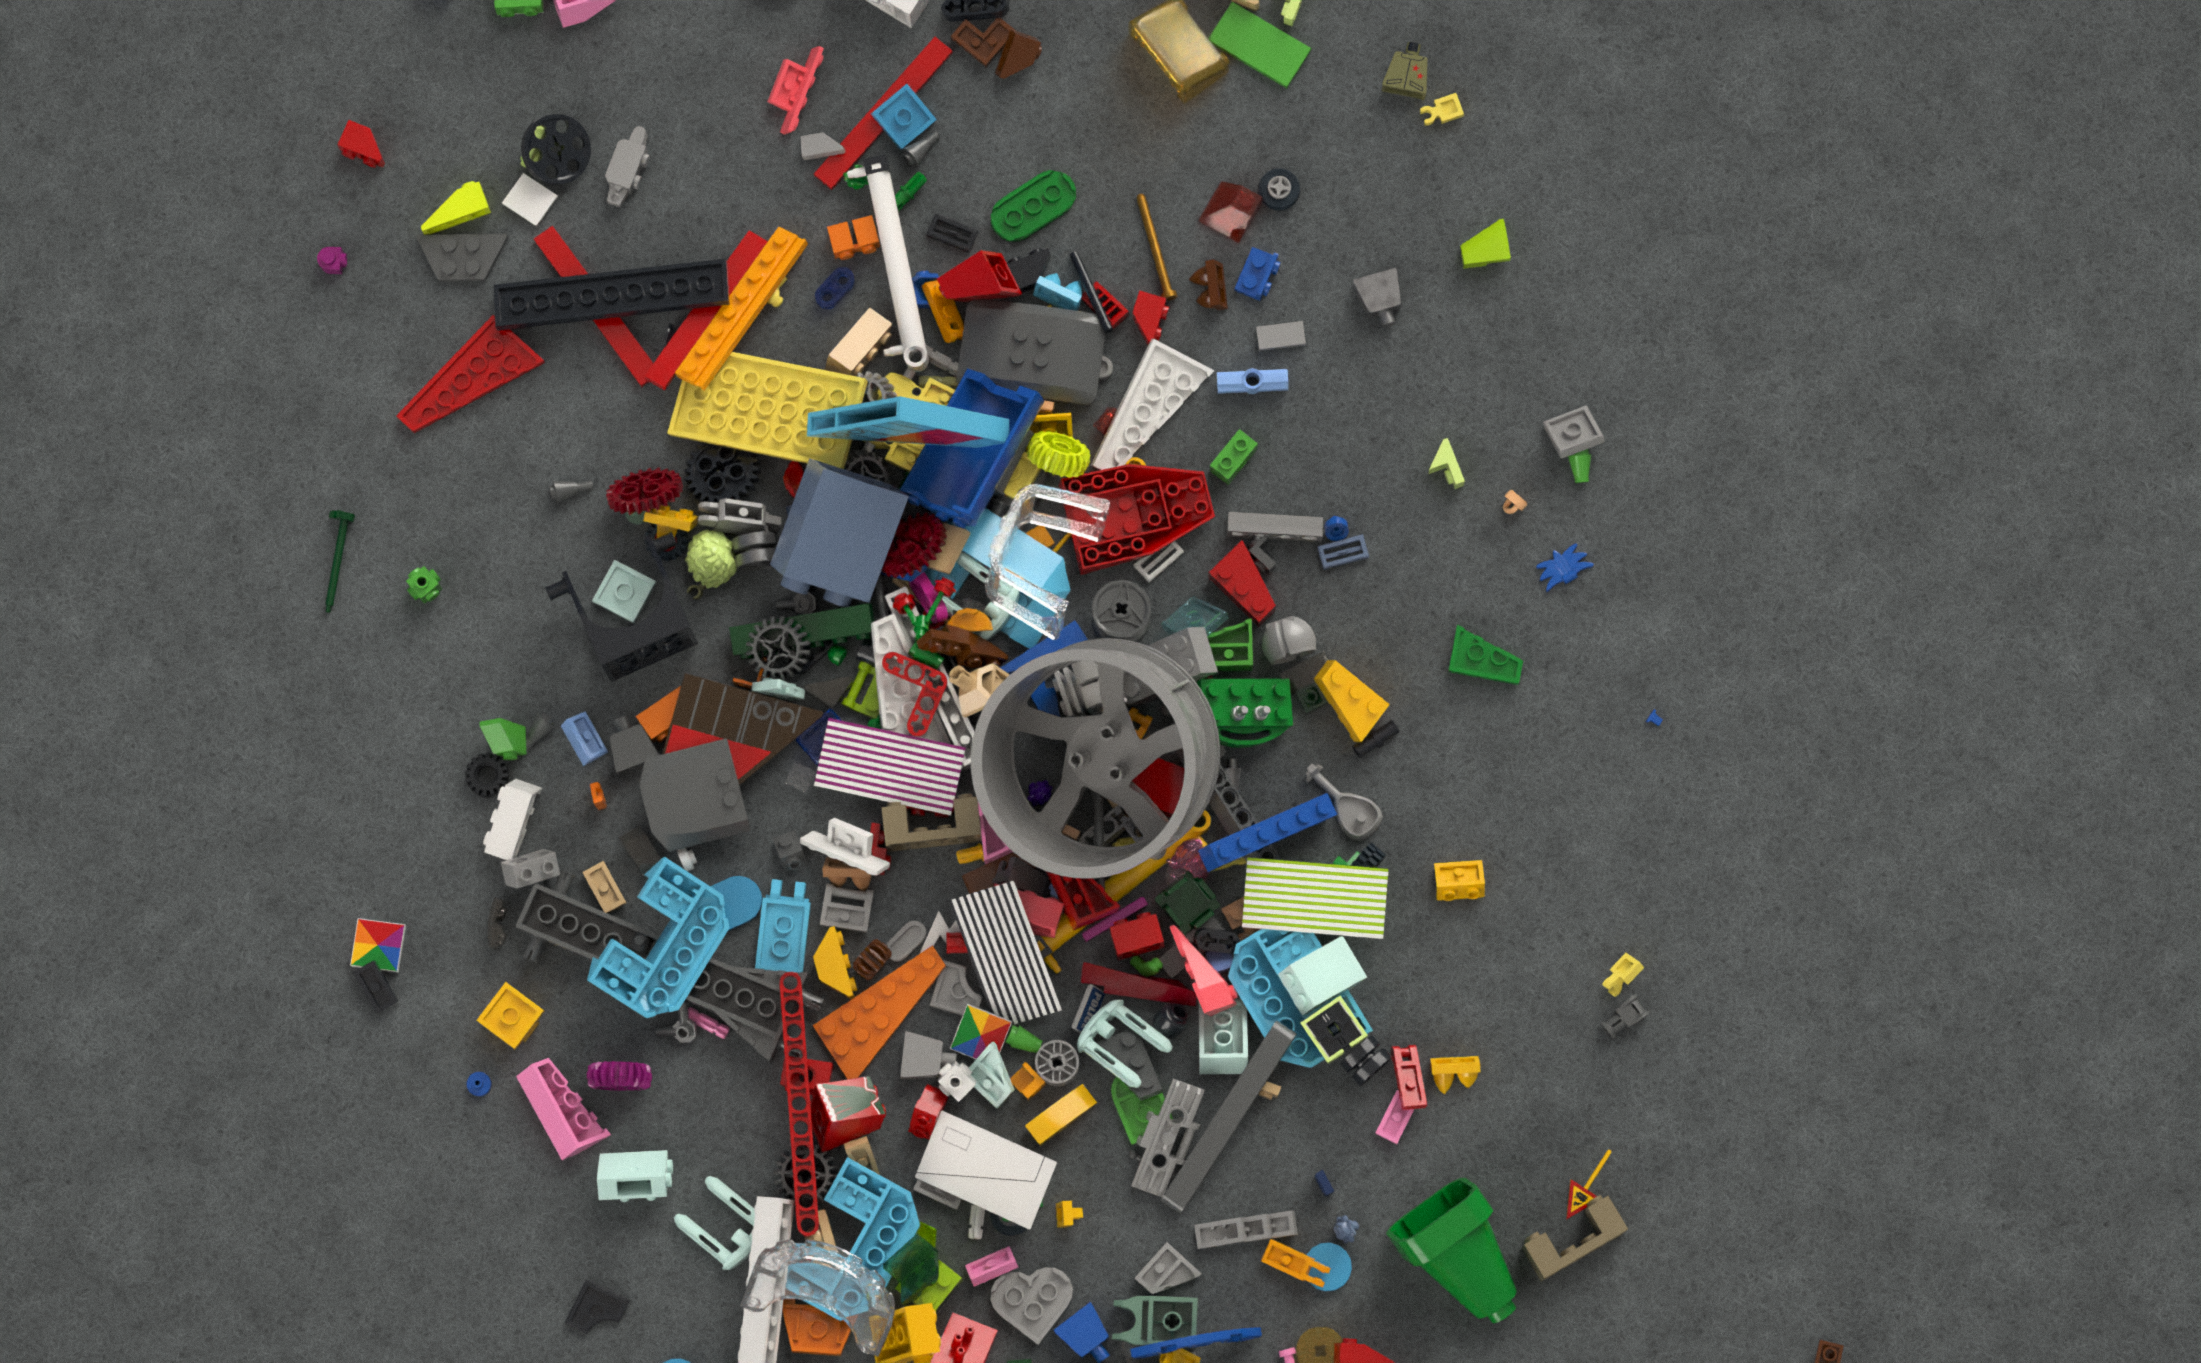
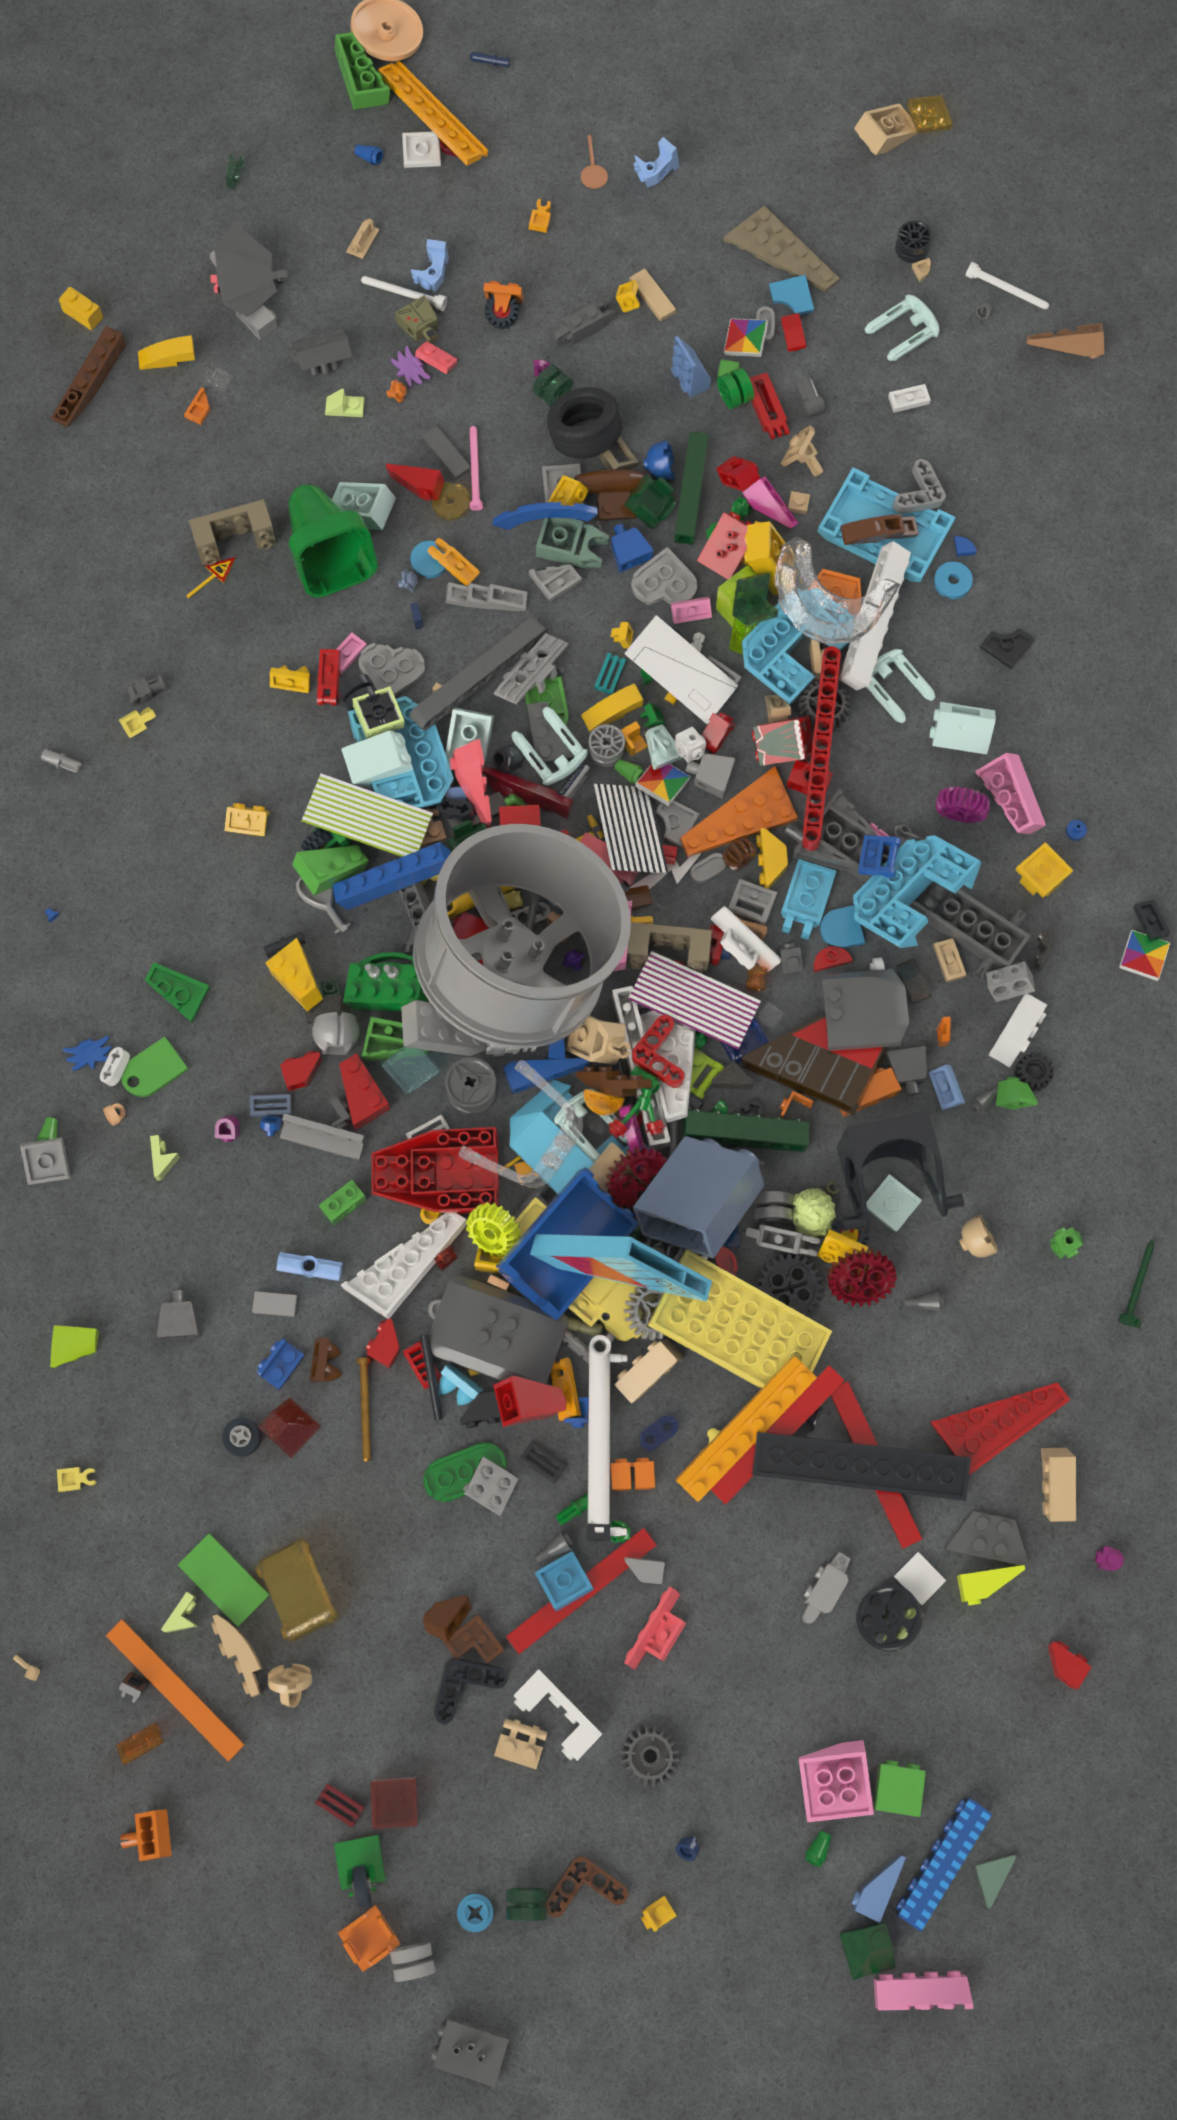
camera: 175 degrees left, 5 degrees down
dark grey gear [746,616,810,680] -> none
light aqua wing [751,678,805,701] -> none
olive torso [1382,42,1428,100] -> none
none -> light grey axle [41,749,81,773]
none -> white beam [100,1047,130,1086]
none -> bright green tile [121,1037,188,1097]
none -> magenta plate [215,1115,240,1142]
none -> red slope [280,1051,322,1092]
none -> bright green wedge [292,845,369,896]
none -> light aqua slope [332,482,396,530]
none -> light grey plate [359,643,425,697]
none -> light grey hinge [463,1457,518,1516]
none -> teal tile [594,653,626,695]
none -> green tile [640,703,666,728]
none -> clear orange wheel [745,965,768,991]
none -> red plate [813,946,853,972]
none -> blue plate [858,835,901,878]
none -> tan cylinder [959,1214,998,1258]
none -> tan wedge [1041,1448,1076,1522]

